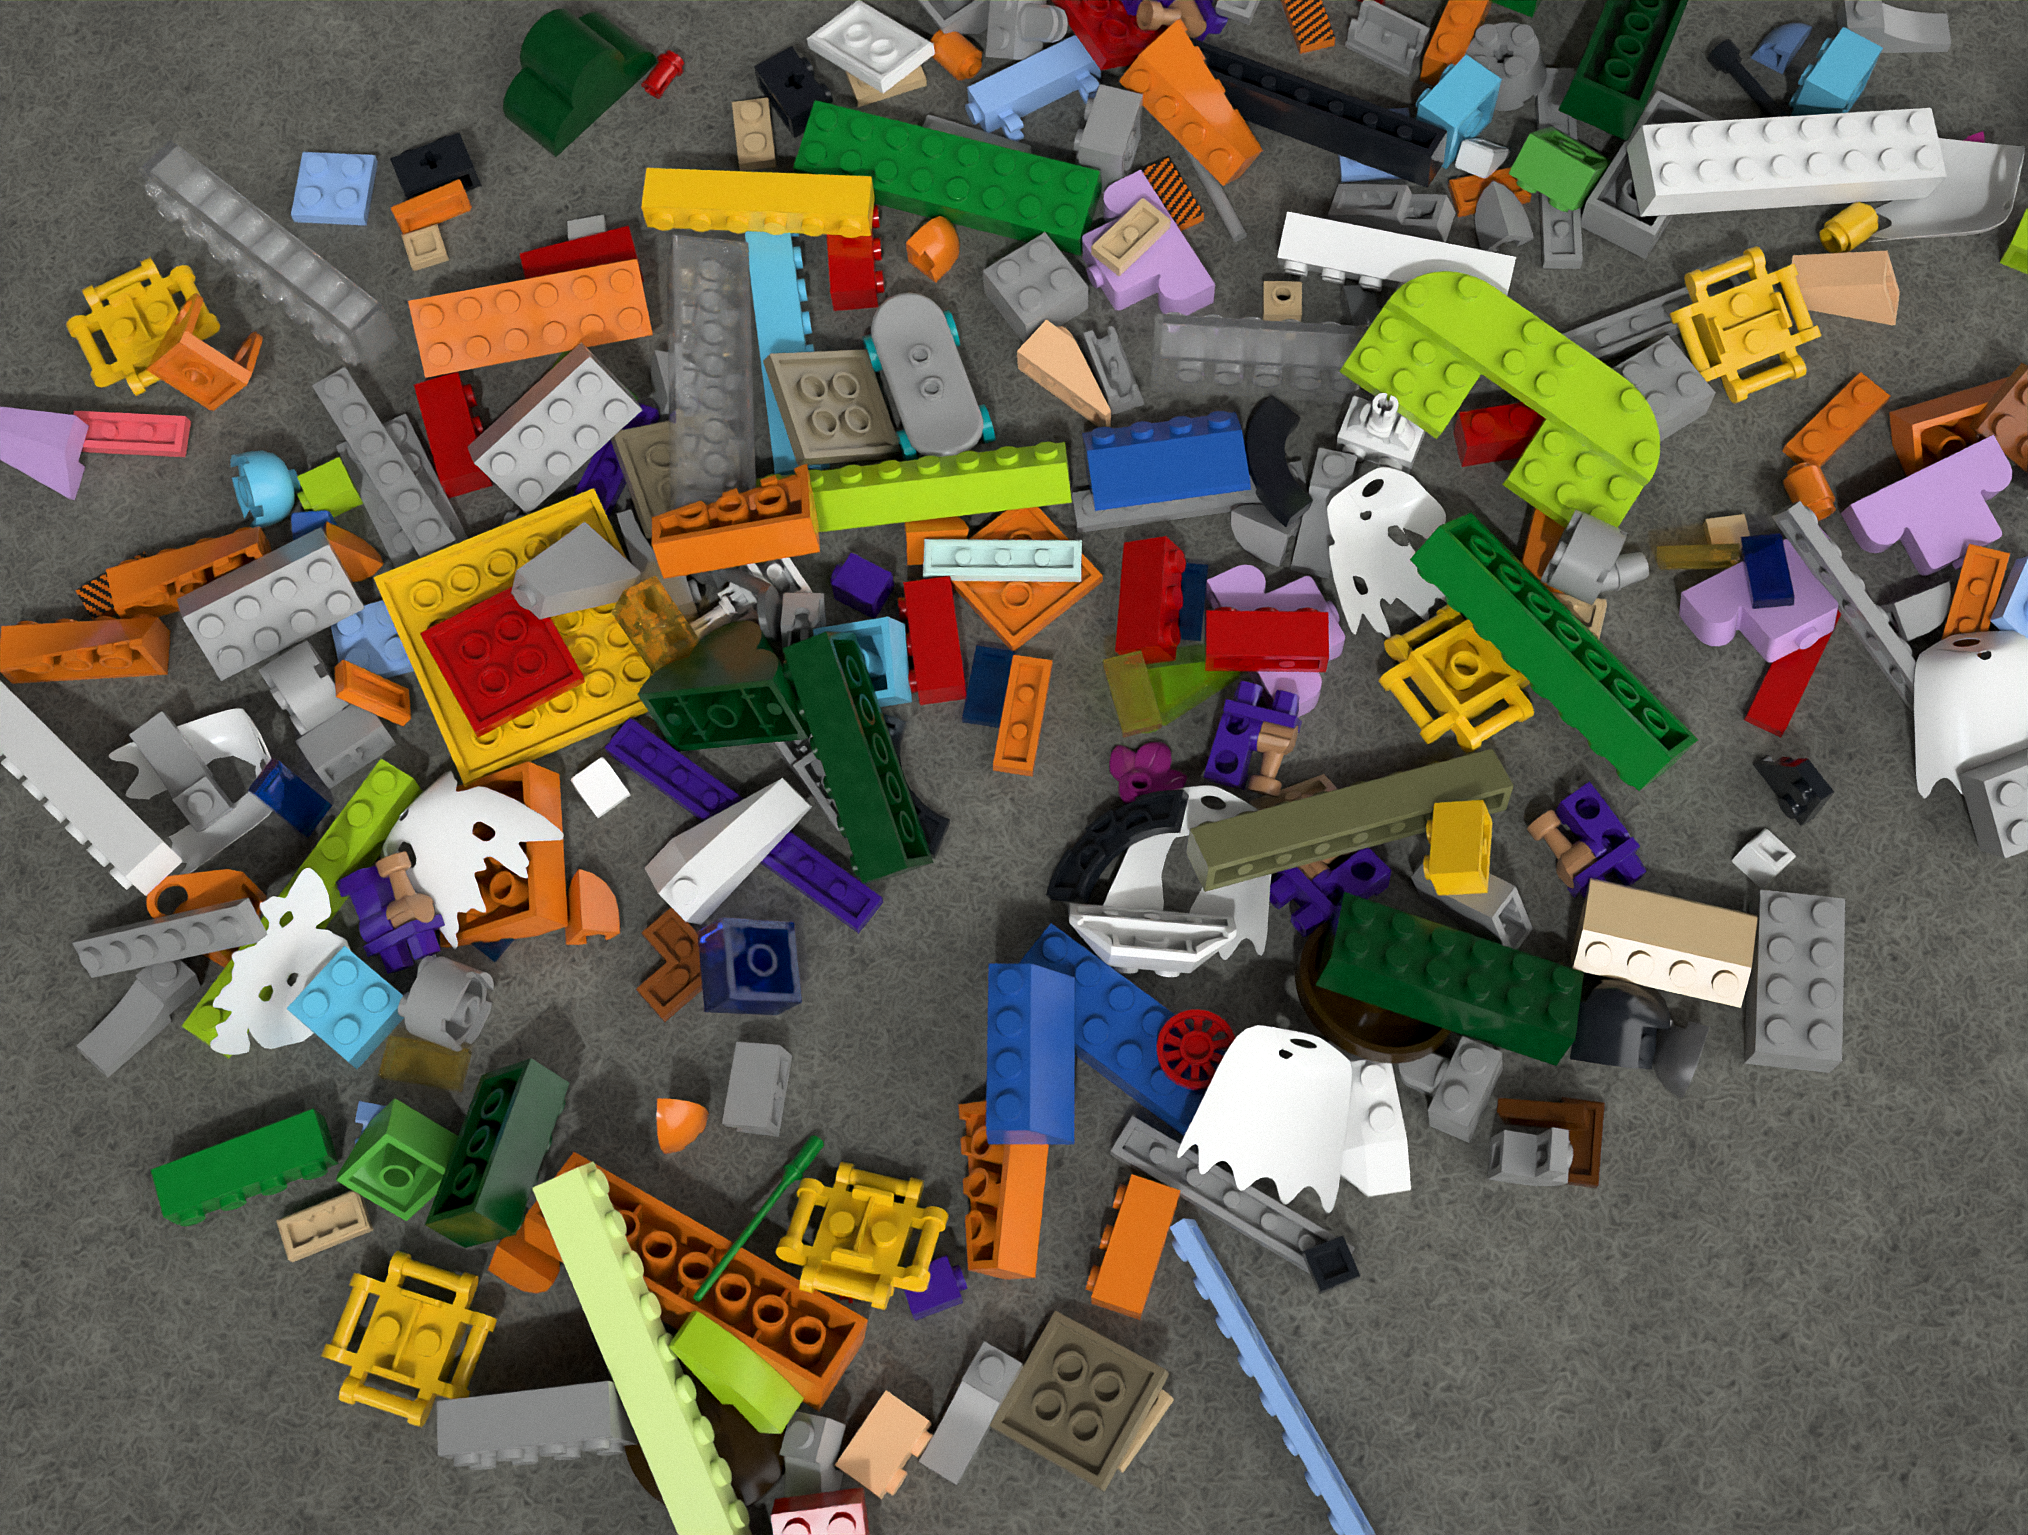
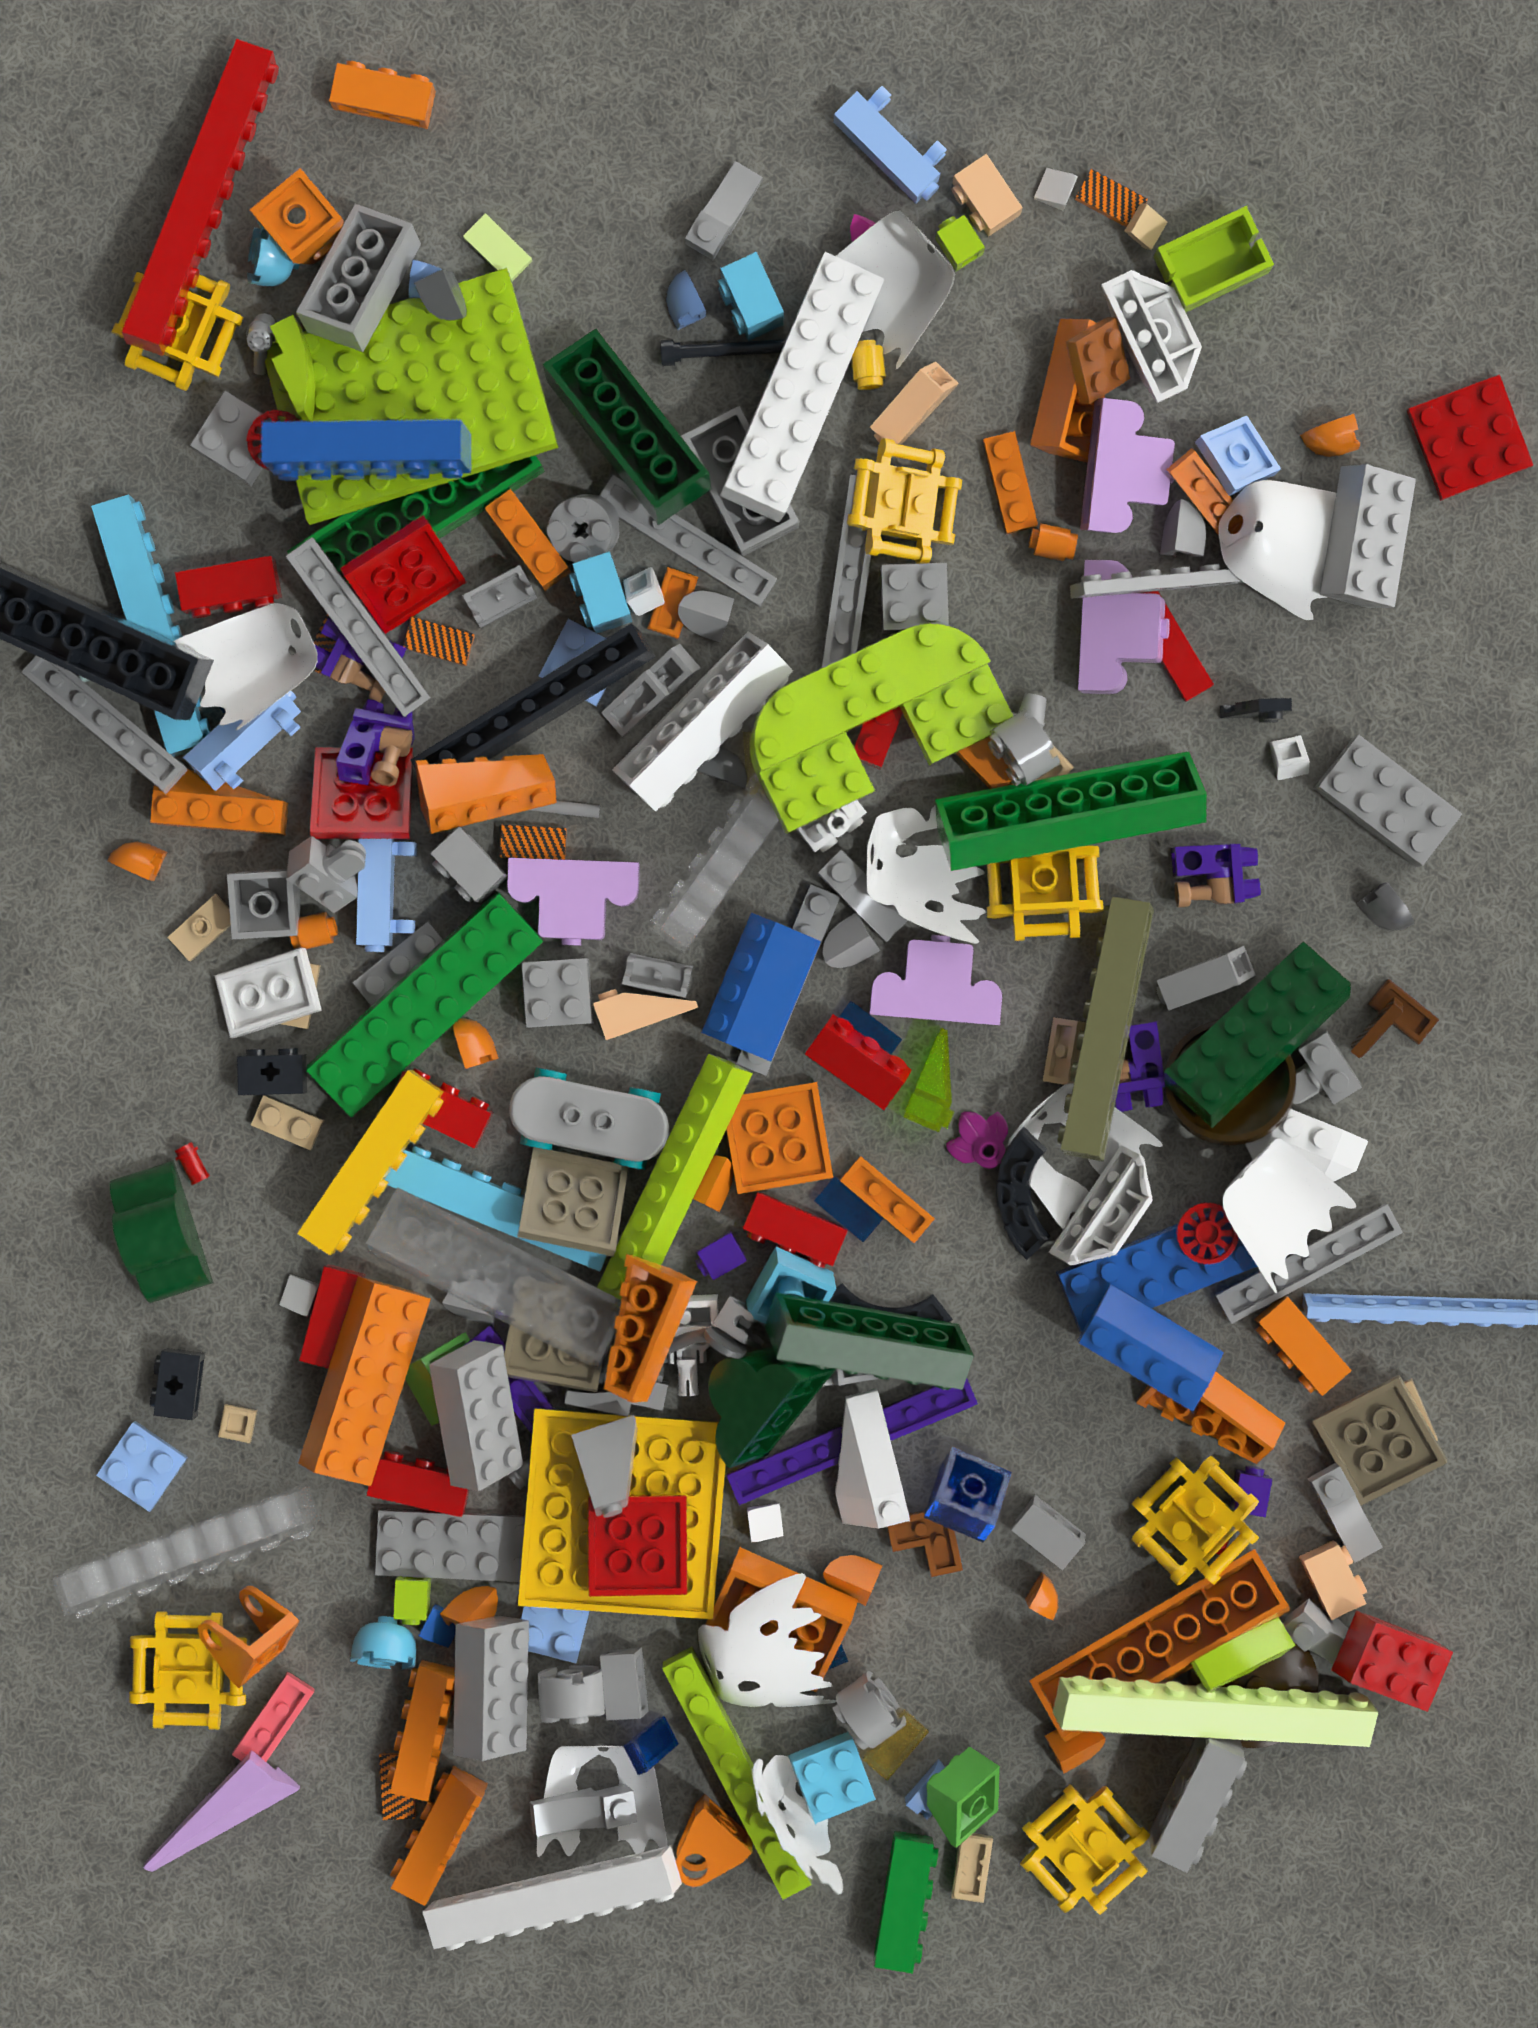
camera: 60 degrees left, 20 degrees up
light grey plate [72,897,268,978] -> none
light grey slope [76,959,201,1078] -> none
light grey plate [312,367,457,558] -> none
orange tile [334,660,411,726] -> none
dark purple hips [336,851,445,974] -> none
orange tile [390,179,472,235] -> none
dark green brick [425,1058,570,1248] -> none
clear yellow brick [611,575,700,674] -> none
green piece [693,1135,824,1302] -> none
light aqua tile [923,539,1082,582] -> none
tan plate [1091,198,1171,276] -> none
clear yellow tile [1102,650,1162,738] -> none
dark purple hips [1203,681,1302,798] -> none
red brick [1205,606,1329,672] -> none
black tile [1245,396,1313,527] -> none
tan plate [1262,281,1302,329] -> none
black tile [1302,1236,1361,1295] -> none
yellow brick [1423,800,1493,896] -> none
light grey brick [1488,1127,1573,1186] -> none
bright green slope [1508,126,1612,212] -> none
tan slope [1570,878,1758,1008] -> none
black brick [1570,979,1670,1070] -> none
clear yellow tile [1657,543,1740,570] -> none
tan tile [1703,514,1753,560] -> none
clear blue tile [1740,533,1795,609] -> none

